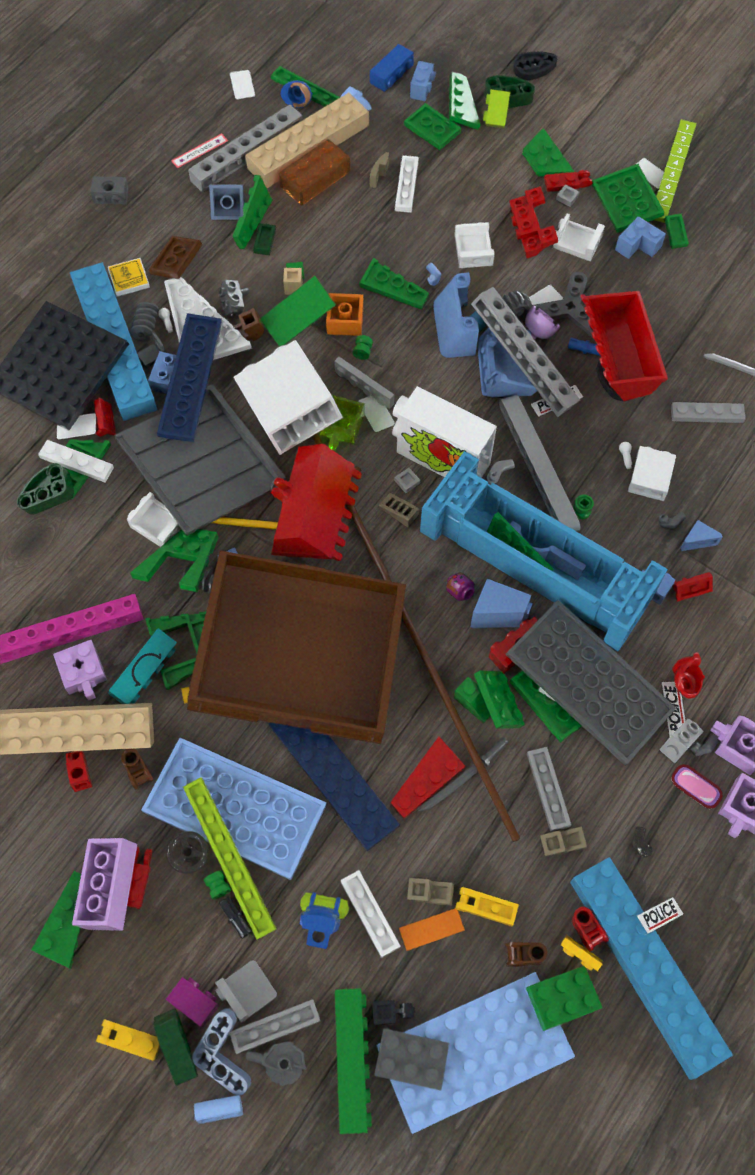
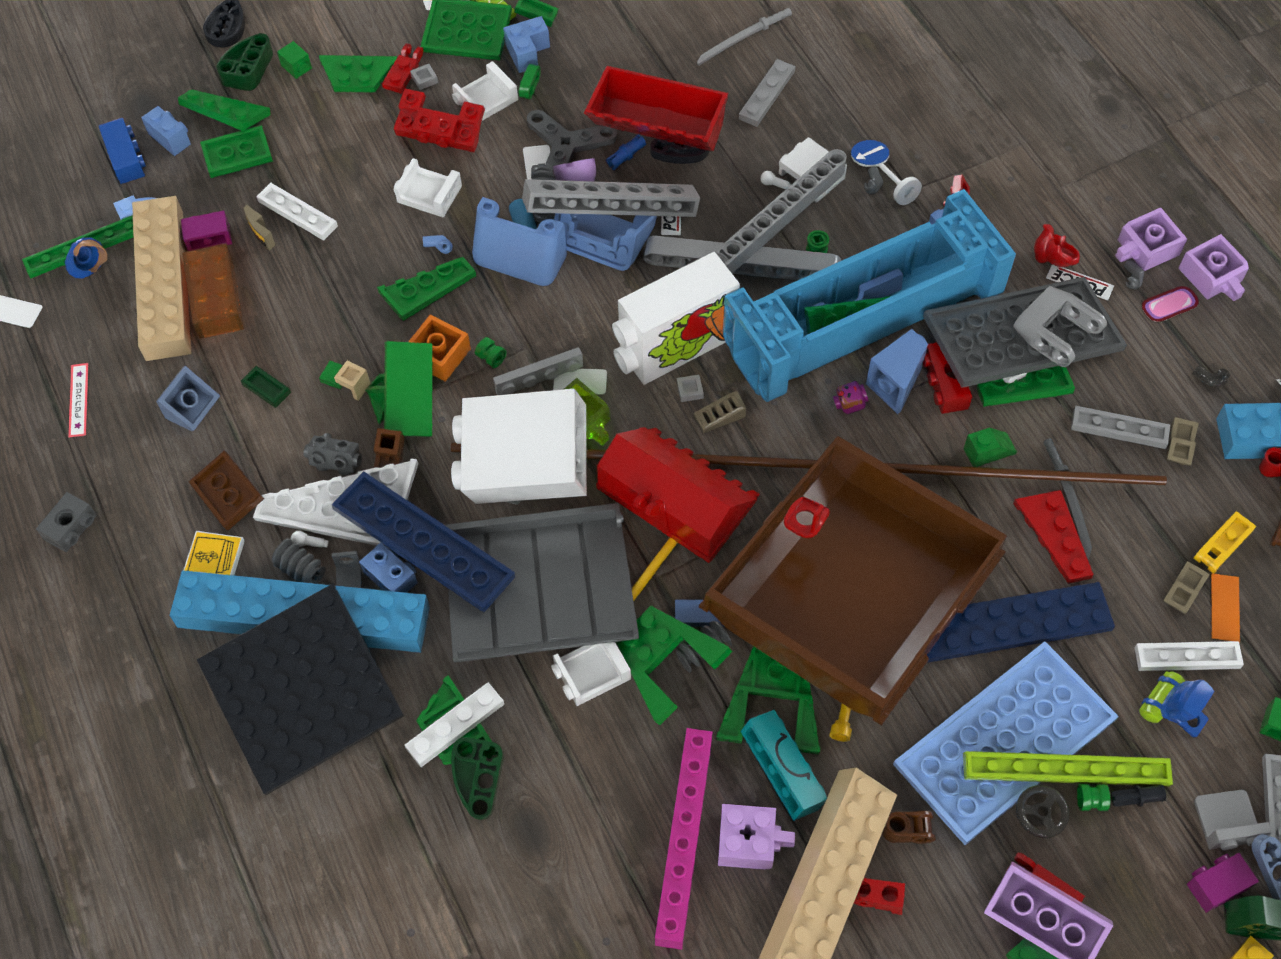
camera: 60 degrees left, 5 degrees down
white sticker [57,413,96,439] -> none
red plate [94,398,116,437] -> none
light grey brick [188,105,303,193] -> none
green wing [232,175,273,249] -> none
green plate [474,670,525,729] -> none
lime brick [483,90,510,128] -> none
light grey bracket [659,719,703,763] -> none
medium blue slope [681,520,722,551] -> none
none -> magenta brick [181,211,232,253]
none -> green brick [277,41,312,79]
none -> green beam [519,64,541,99]
none -> light grey beam [715,149,847,273]
none -> red piece [784,497,830,538]
none -> piece [851,140,922,205]
none -> light grey connector [1013,286,1107,367]

